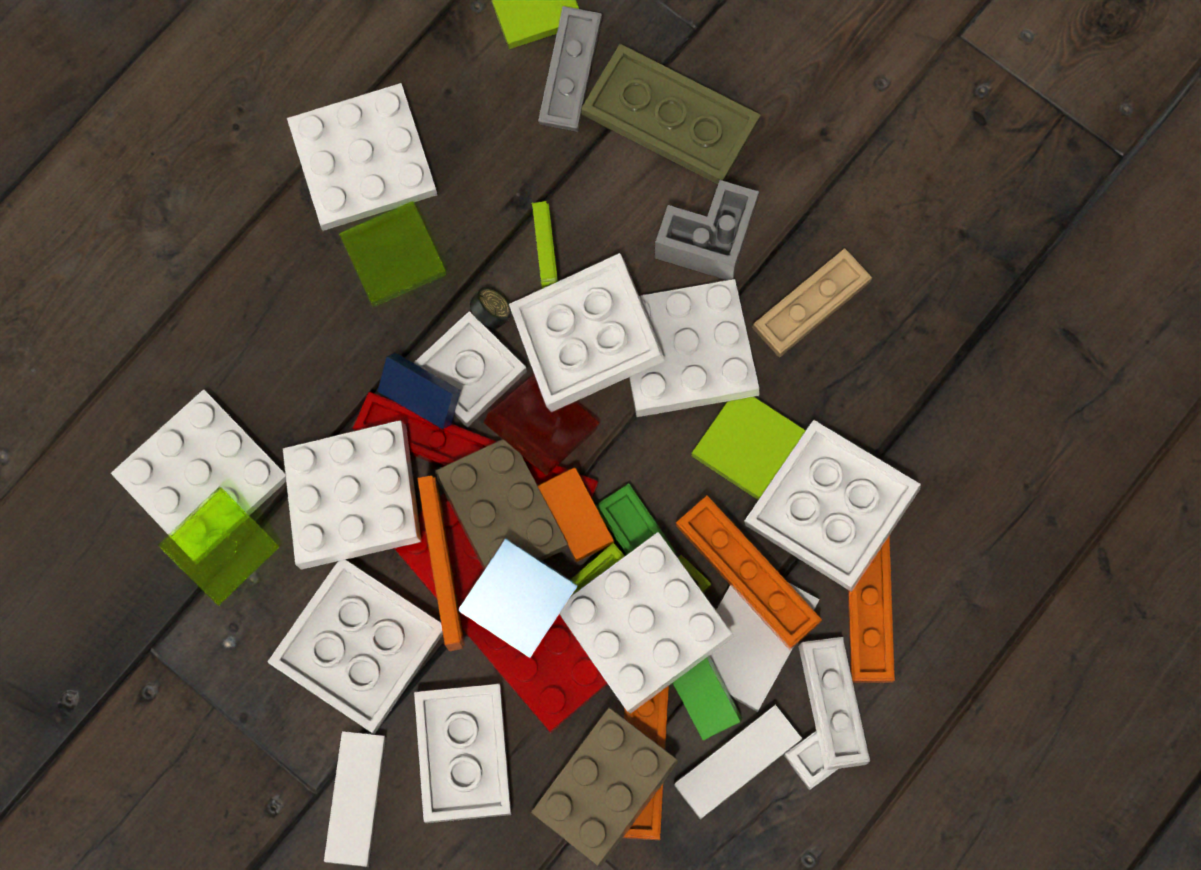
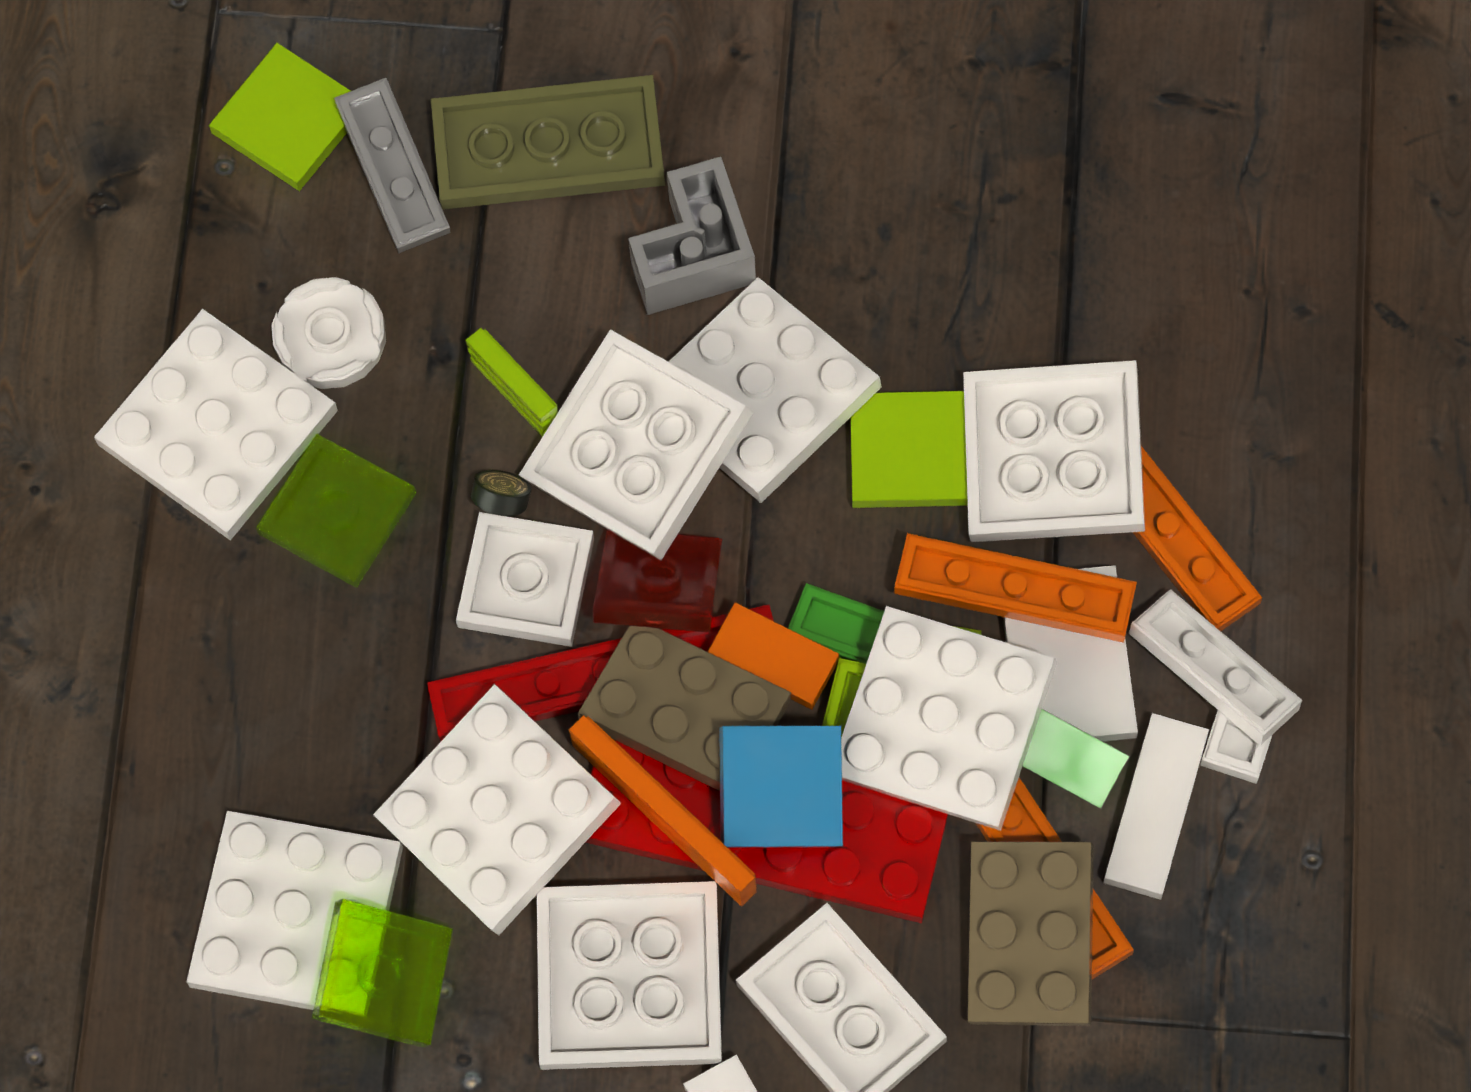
camera: 35 degrees left, 5 degrees down
dark blue tile [377,353,461,429] -> none
tan tile [752,248,872,358] -> none
none -> white tile [272,277,386,389]

